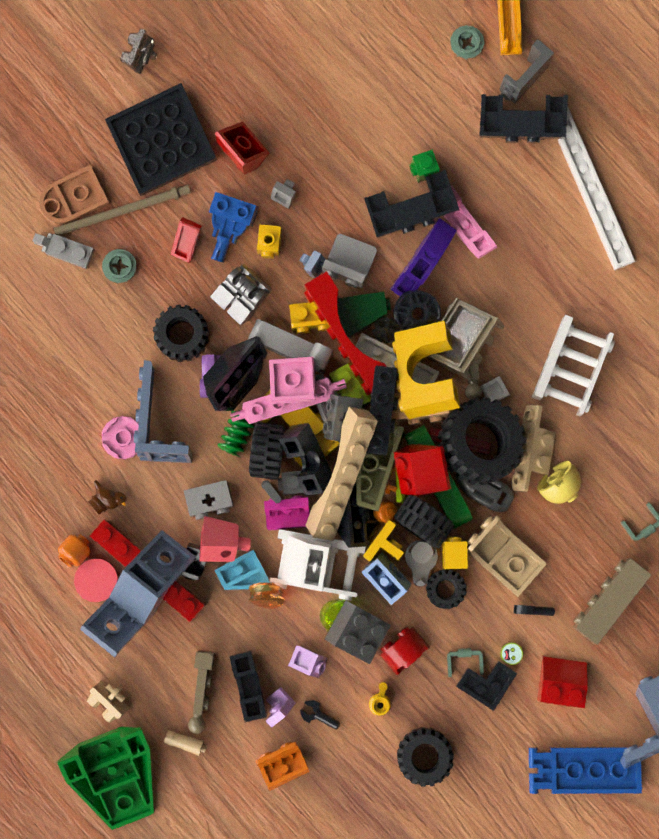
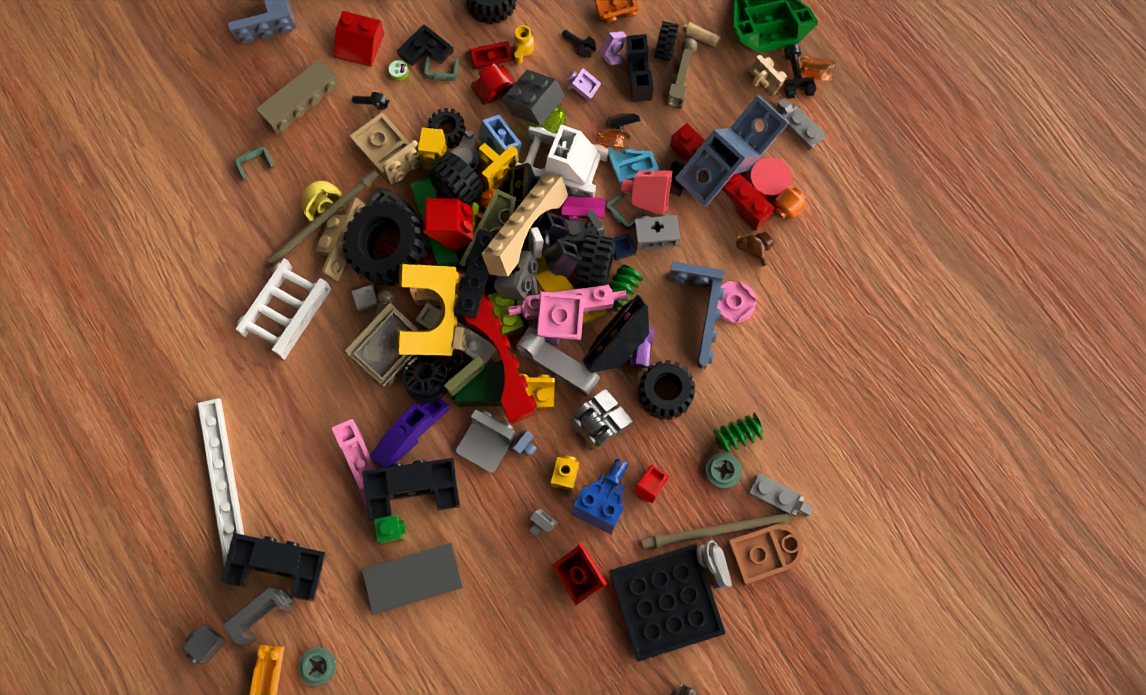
camera: 175 degrees left, 10 degrees down
none -> dark grey brick [183,625,226,664]
none -> dark tan bar [268,169,380,265]
none -> dark grey tile [362,543,463,615]
none -> olive tile [444,356,485,396]
none -> tan tile [452,327,469,352]
none -> red slope [469,41,513,69]
none -> white tile [528,228,543,258]
none -> black piece [605,113,641,134]
none -> sand green piece [607,192,645,230]
none -> dark blue tile [614,233,636,260]
none -> black tyre [655,21,679,61]
none -> light grey piece [697,540,732,590]
none -> green piece [713,413,763,453]
none -> light grey hinge [776,98,826,150]
none -> black bar [784,44,816,99]
none -> clear orange piece [800,56,836,81]

